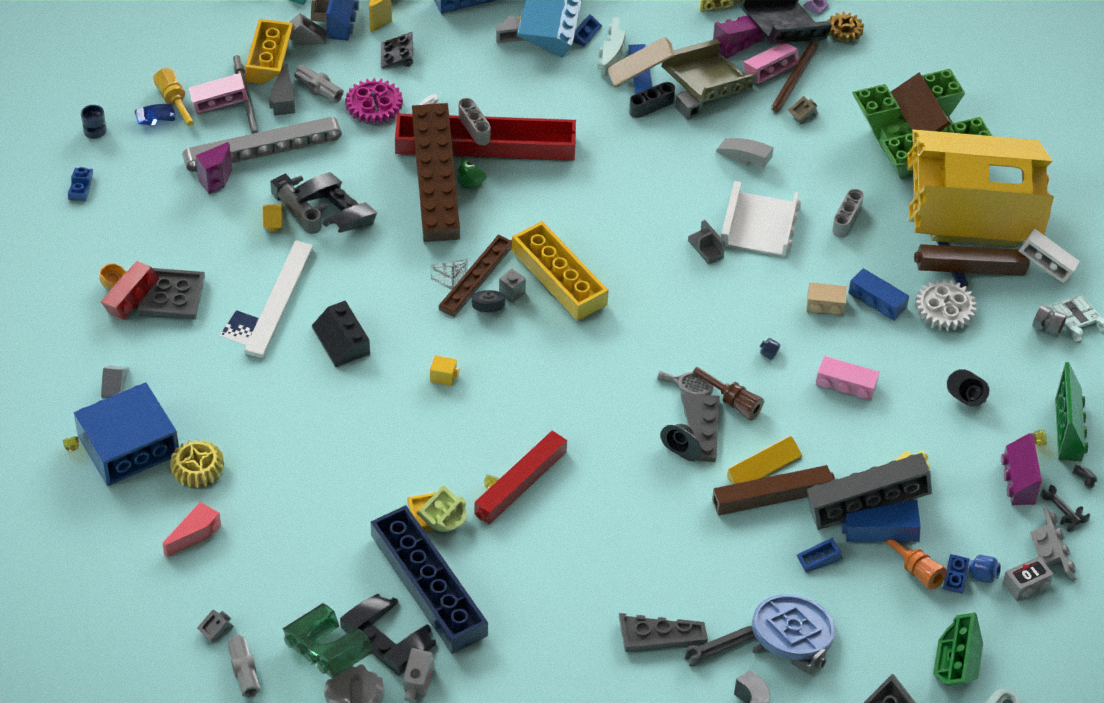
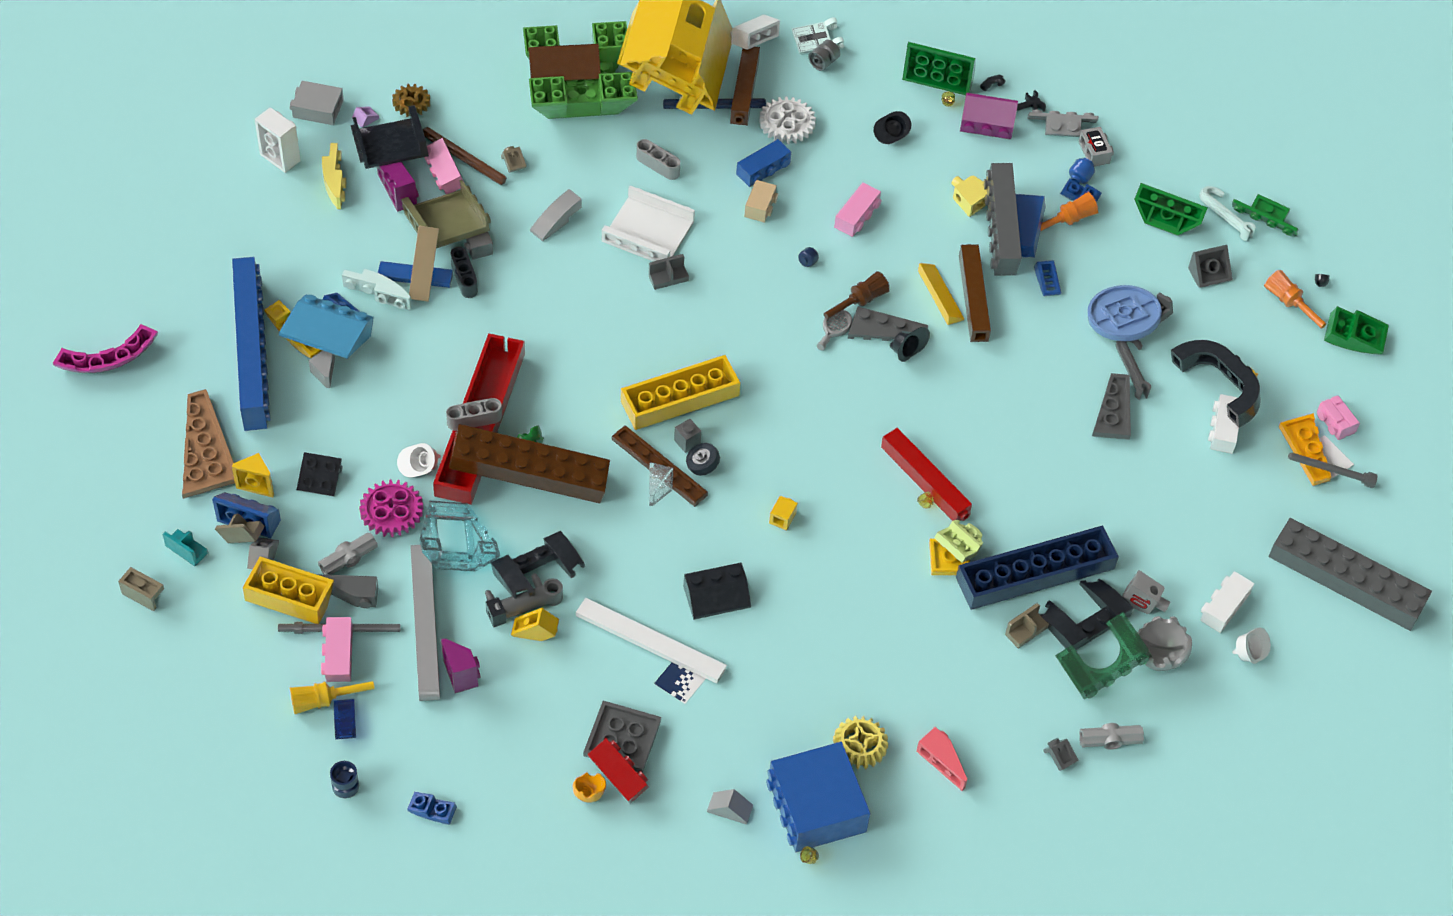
camera: 80 degrees left, 5 degrees up
none -> clear light blue windscreen [419,500,500,572]
none -> dark tan panel [1005,603,1049,648]

